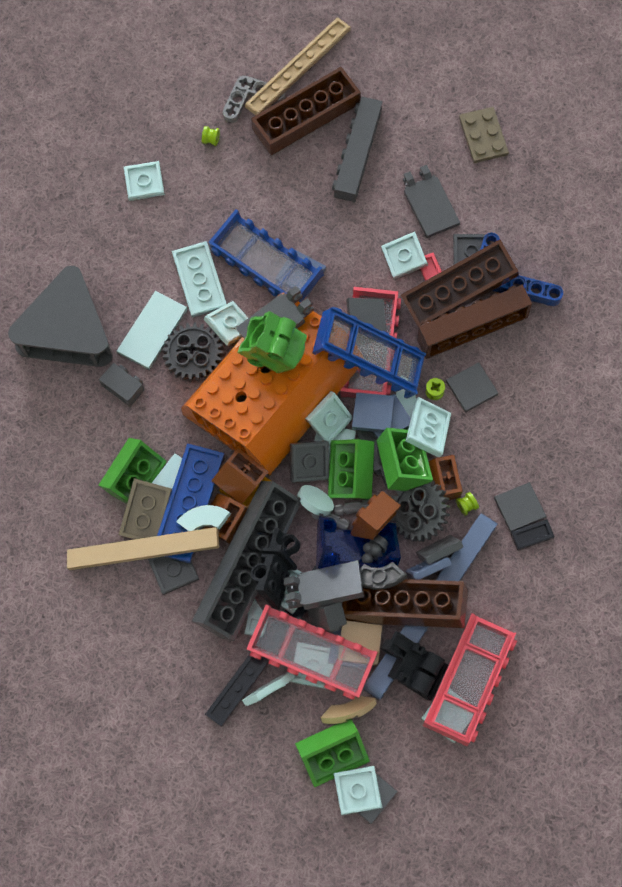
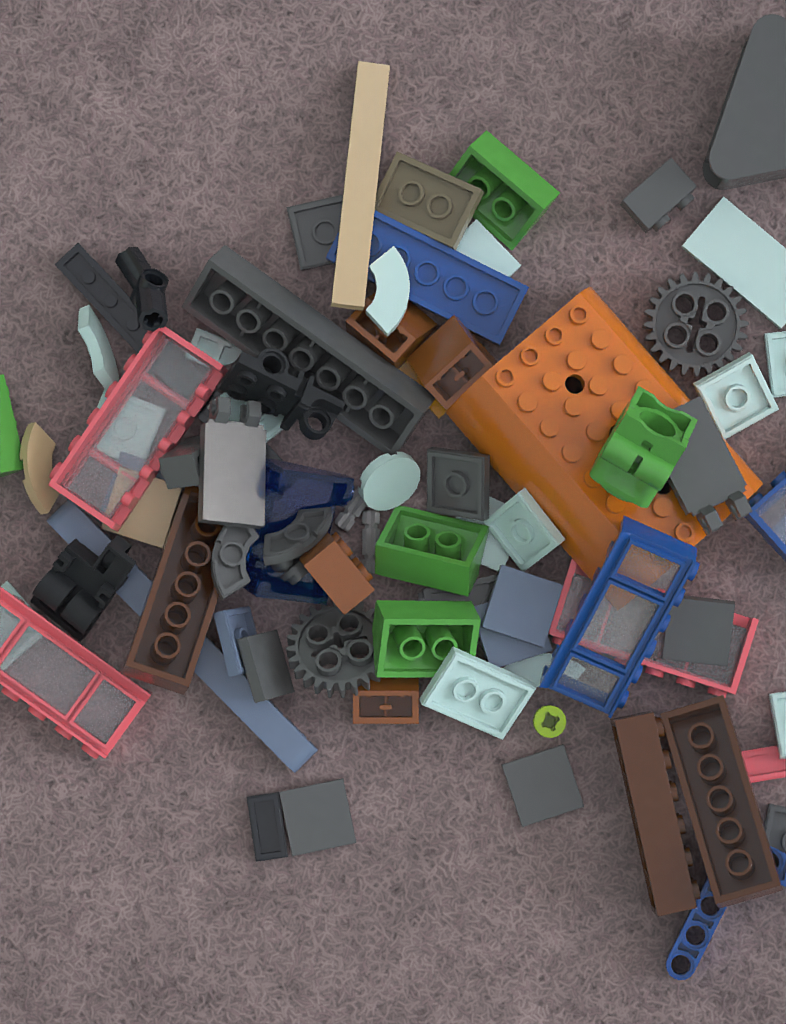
camera: 100 degrees right, 15 degrees up
lime wheel [455,492,479,516] -> none
none -> black piece [115,247,169,332]
none -> dark grey tile [263,507,332,566]

